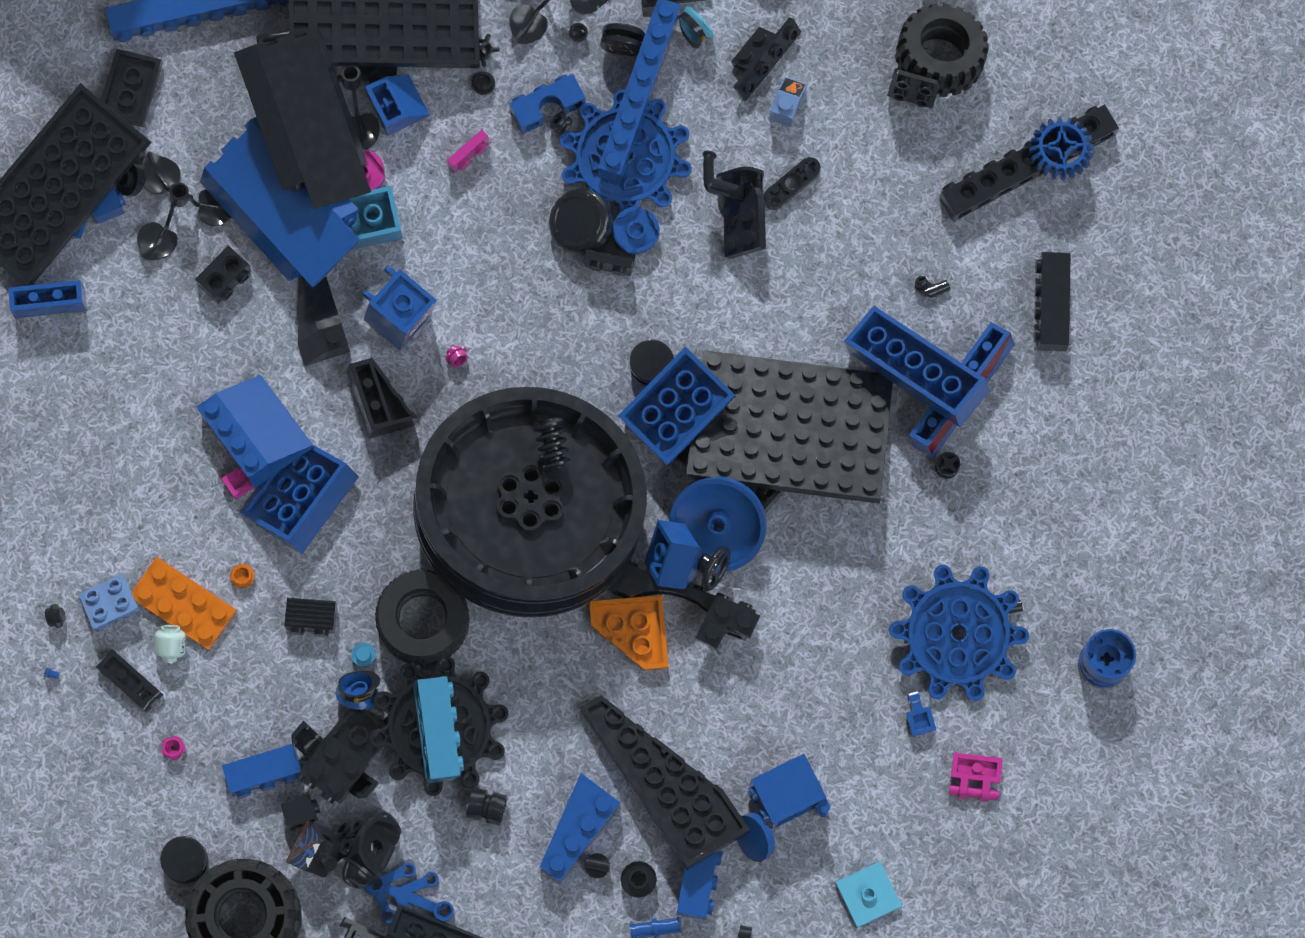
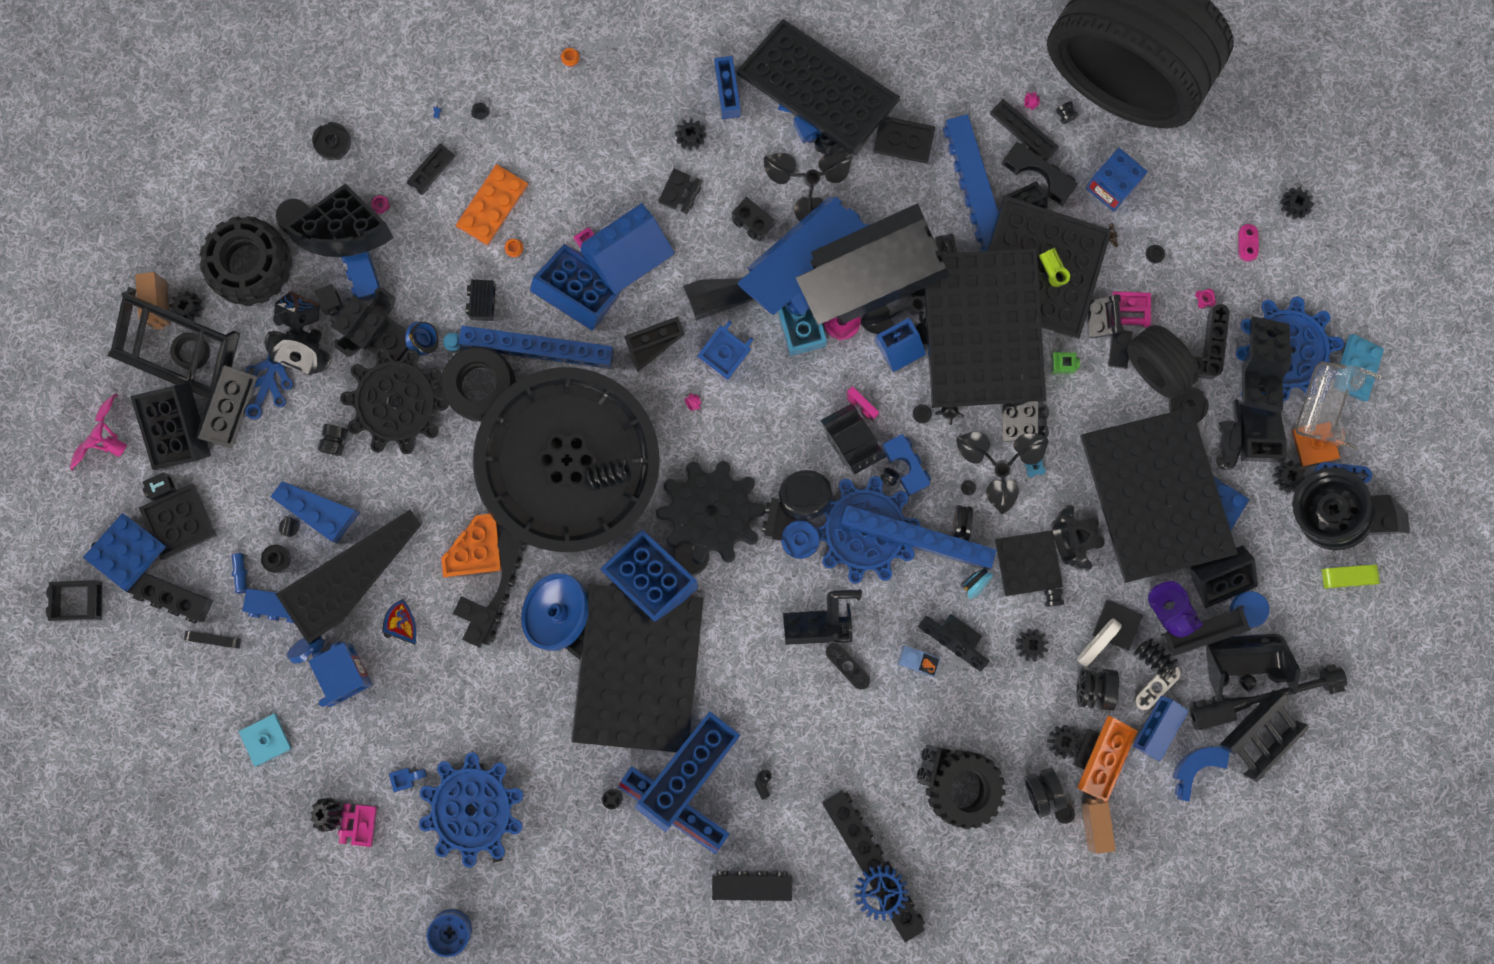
camera: 90 degrees right, 5 degrees up
medium blue hinge [79,573,140,631] -> none
light aqua head [154,625,186,663] -> none
dark azure brick [413,676,464,784] -> none
blue piece [644,520,731,591] -> none
none -> black brick [284,183,394,257]
none -> black gear [309,798,343,832]
none -> black plate [312,122,351,160]
none -> shield [382,599,416,645]
none -> blue brick [459,326,614,369]
none -> black plate [656,461,766,564]
none -> black plate [658,168,702,214]
none -> black gear [675,118,707,151]
none -> black slope [820,403,886,475]

